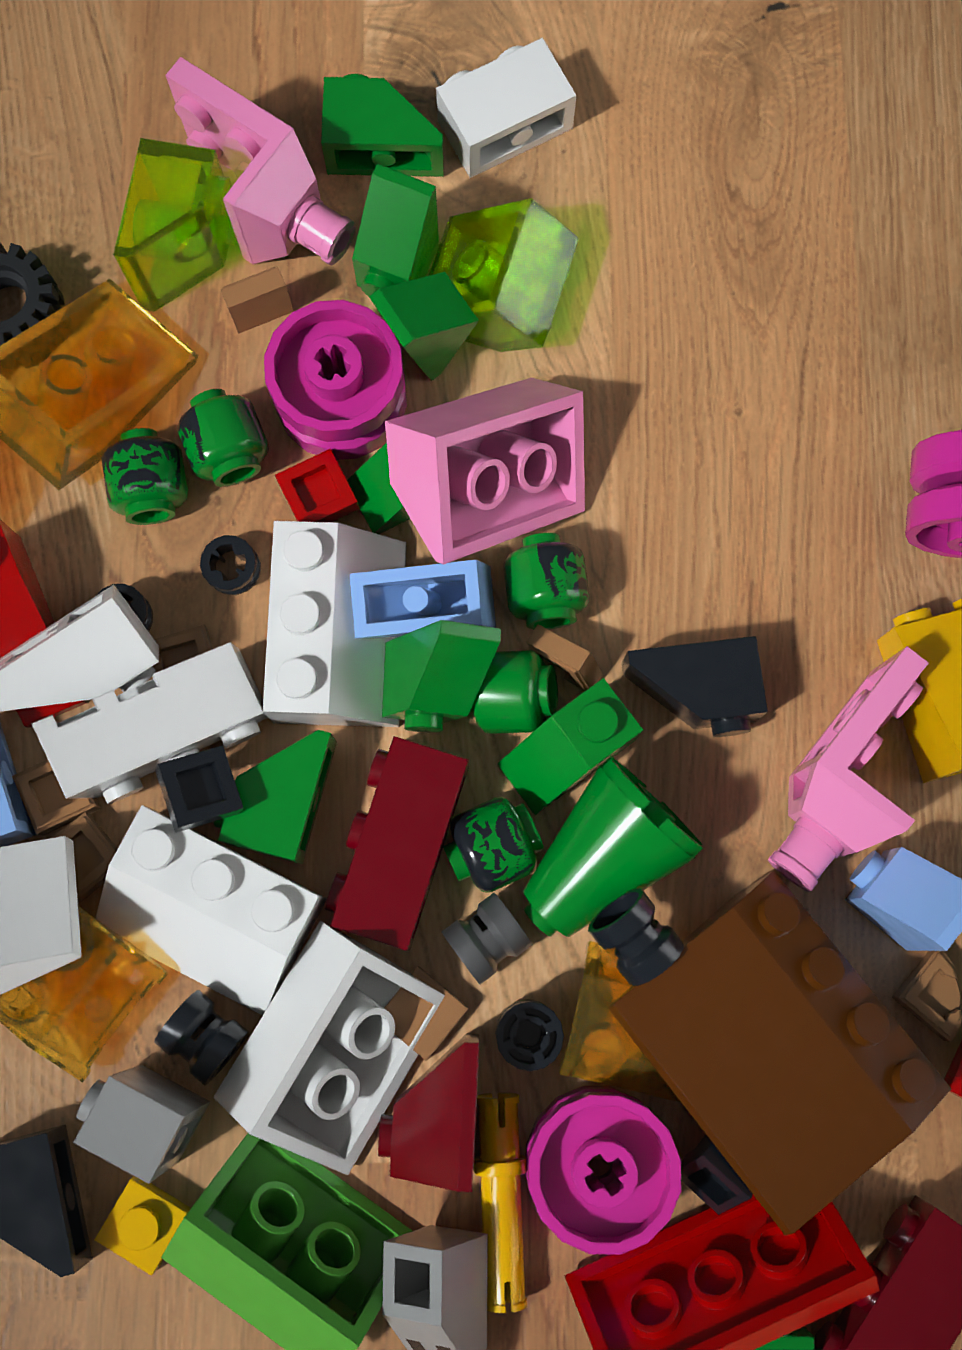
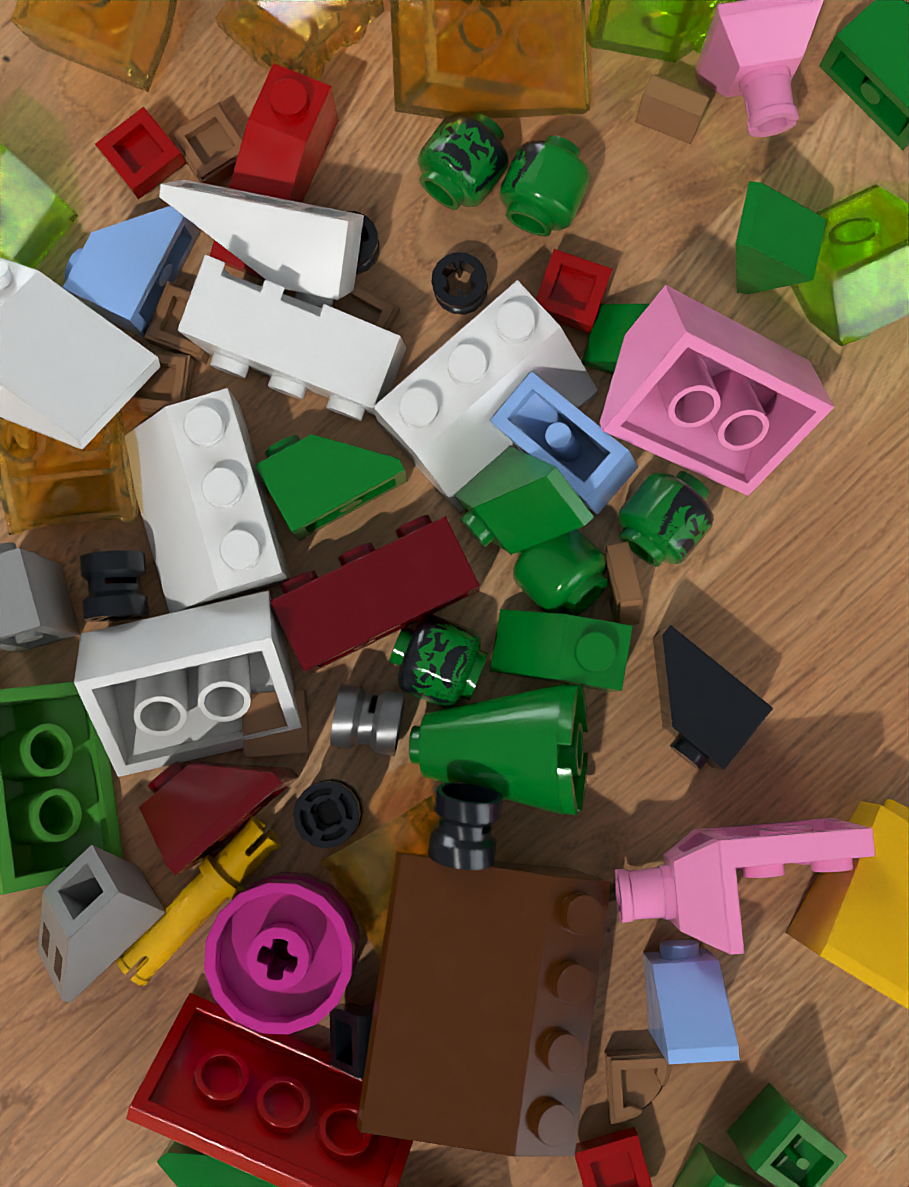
camera: 50 degrees right, 5 degrees up
black tile [155,745,244,833] -> none
dark pink wheel [264,300,407,460] -> none
green slope [352,164,439,296] -> none

